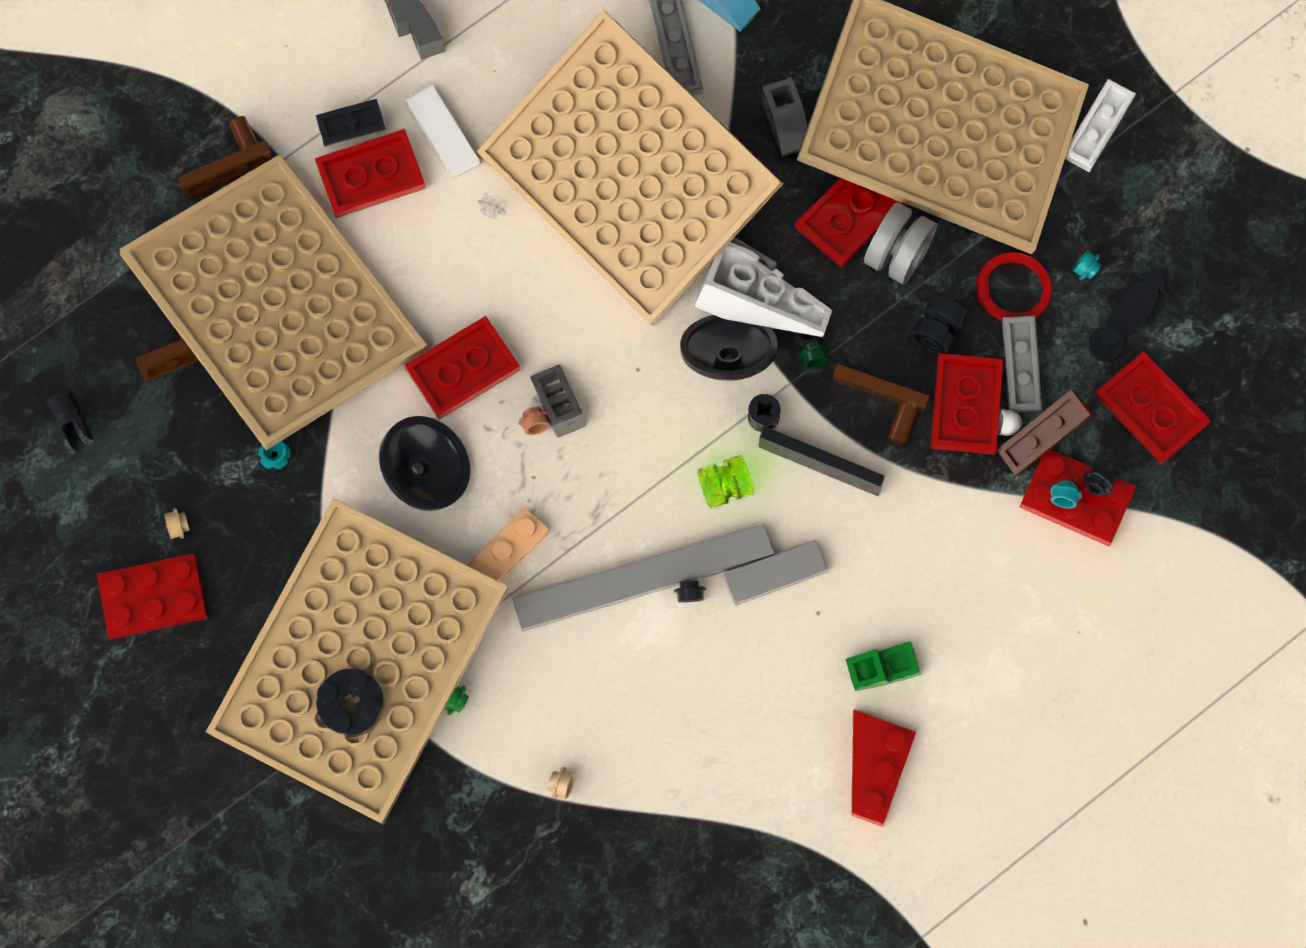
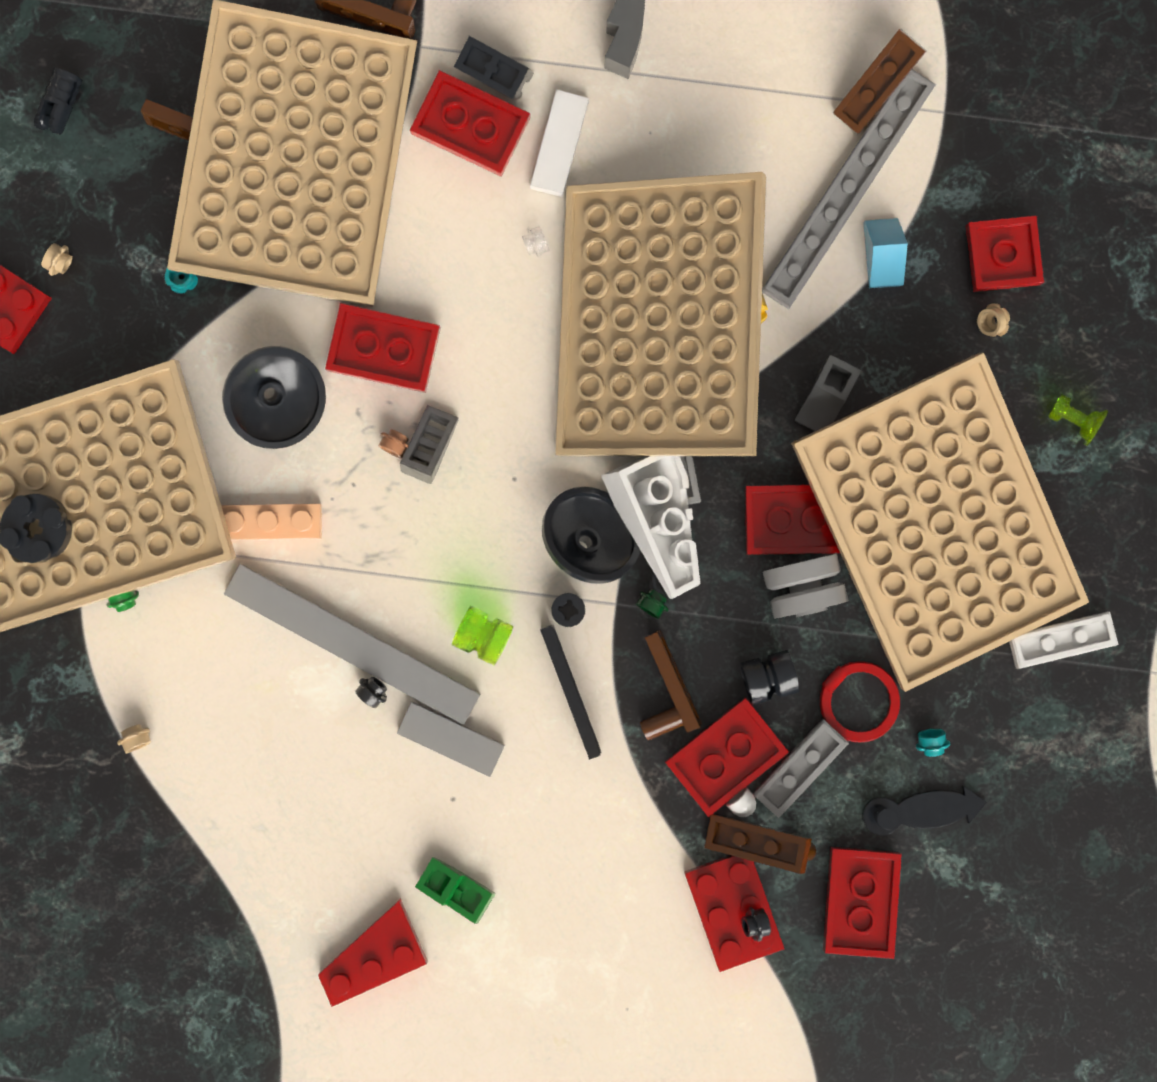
camera: 45 degrees right, 15 degrees up
teal plate [1050,480,1082,509] -> none

